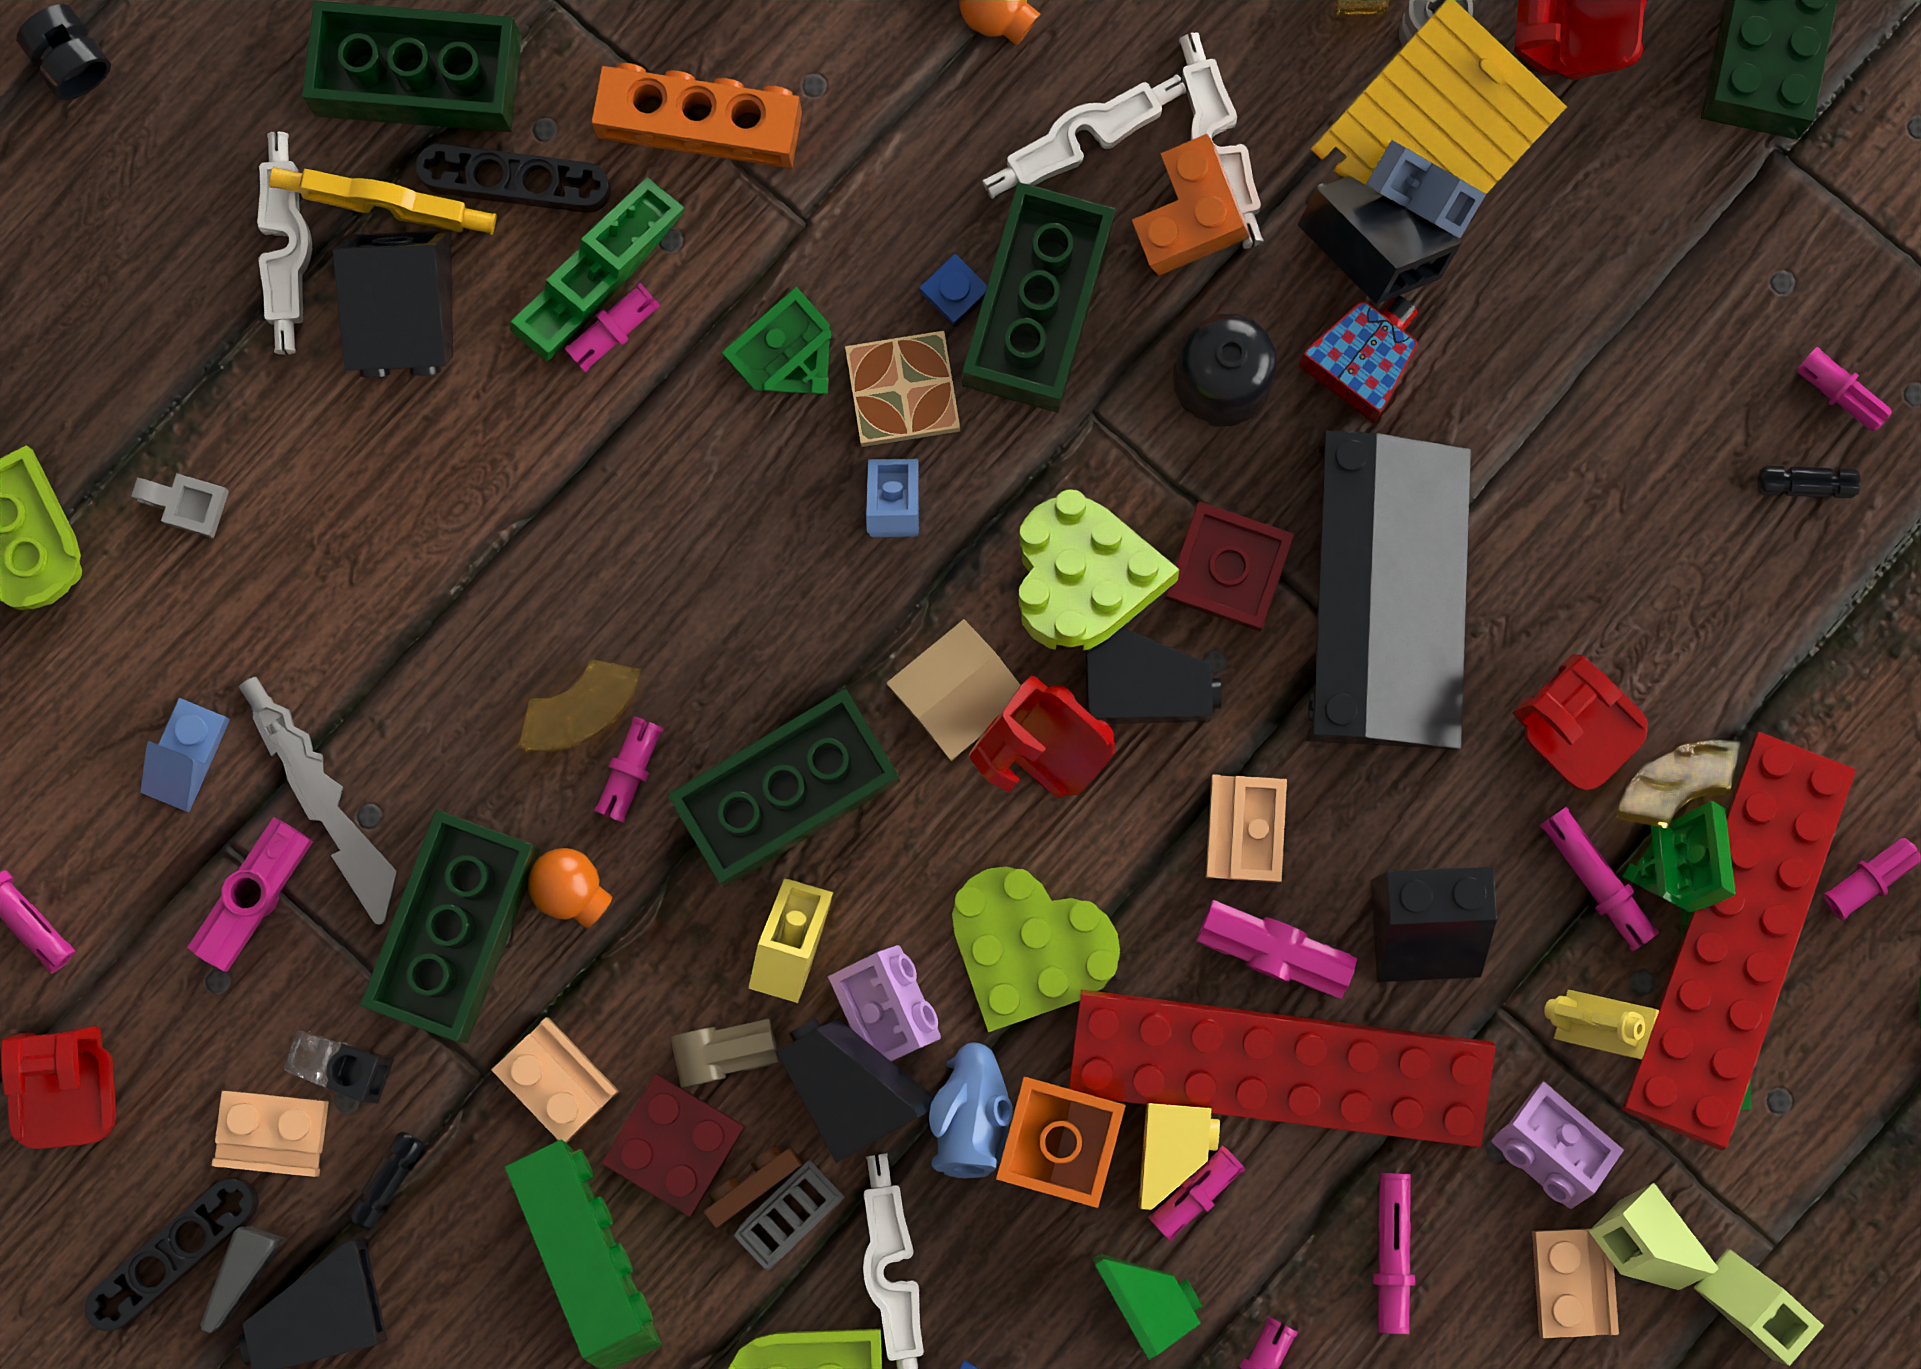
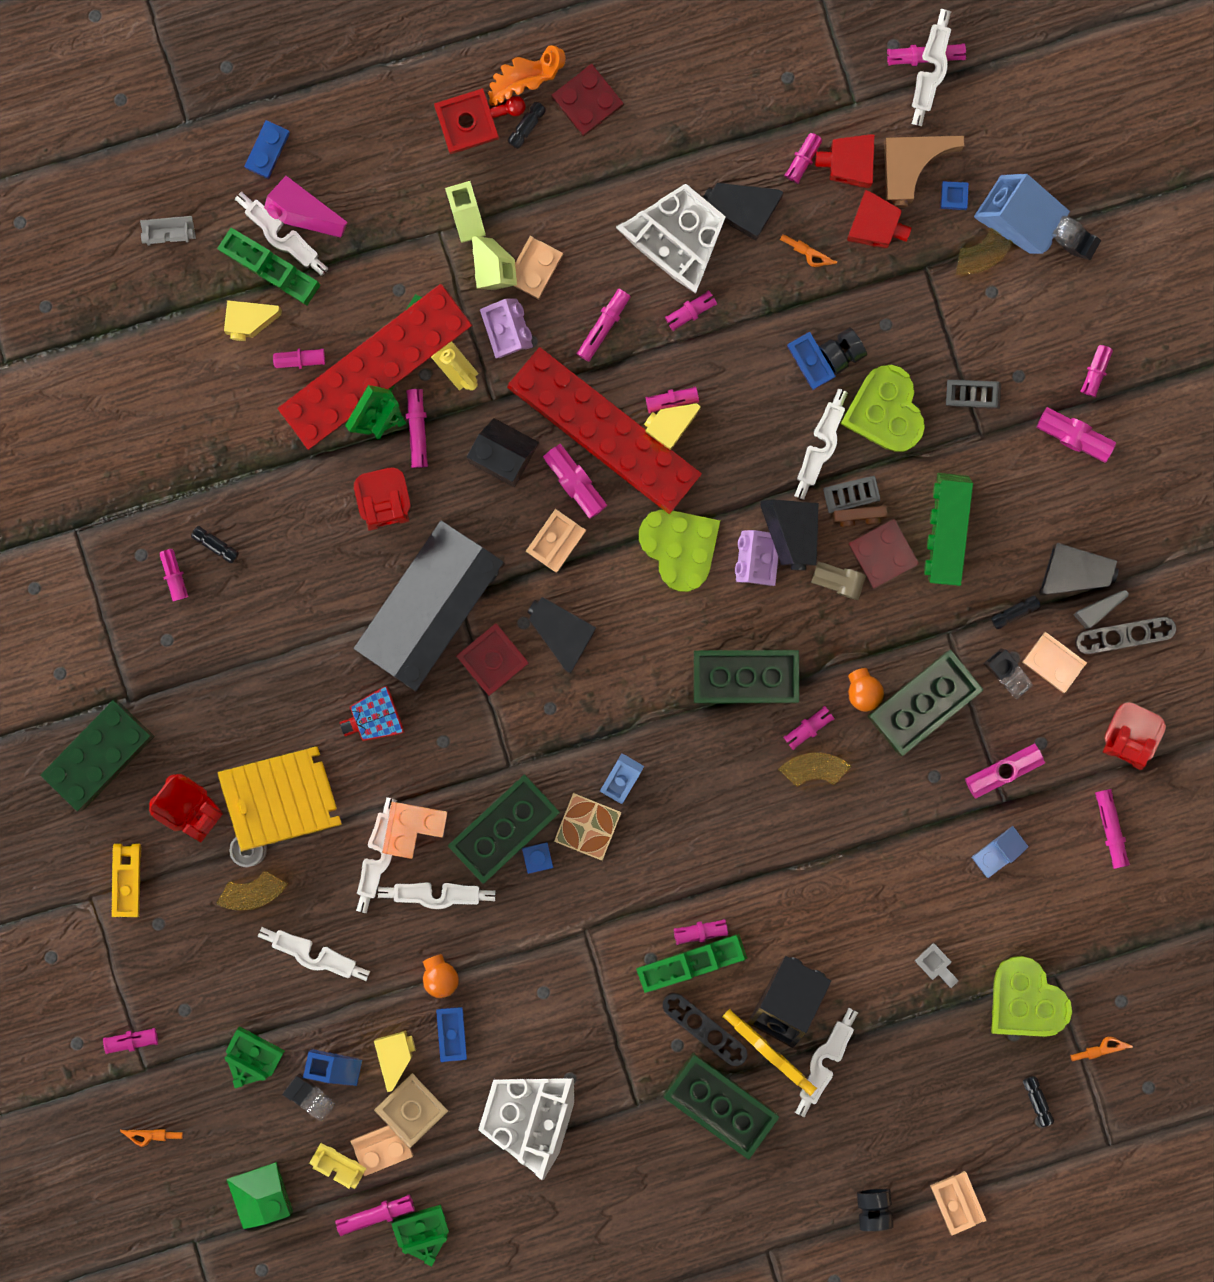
camera: 150 degrees left, 5 degrees up
light grey sword [239,677,397,925] -> none
light nougat plate [492,1017,619,1143] -> none
orange brick [592,63,802,169] -> none
green slope [720,286,831,395] -> none
light yellow slope [748,878,833,1003] -> none
tan slope [886,619,1021,761] -> none
medium blue animal [929,1042,1013,1178] -> none
red piece [969,676,1115,798] -> none
orange slope [996,1077,1126,1208] -> none
lime plate [1018,489,1179,650] -> none
green slope [1091,1254,1203,1360] -> none
black cylinder [1173,314,1276,427] -> none
black slope [1297,176,1462,305] -> none
sand blue slope [1366,140,1486,238] -> none
clear yellow tile [1617,740,1740,829] -> none

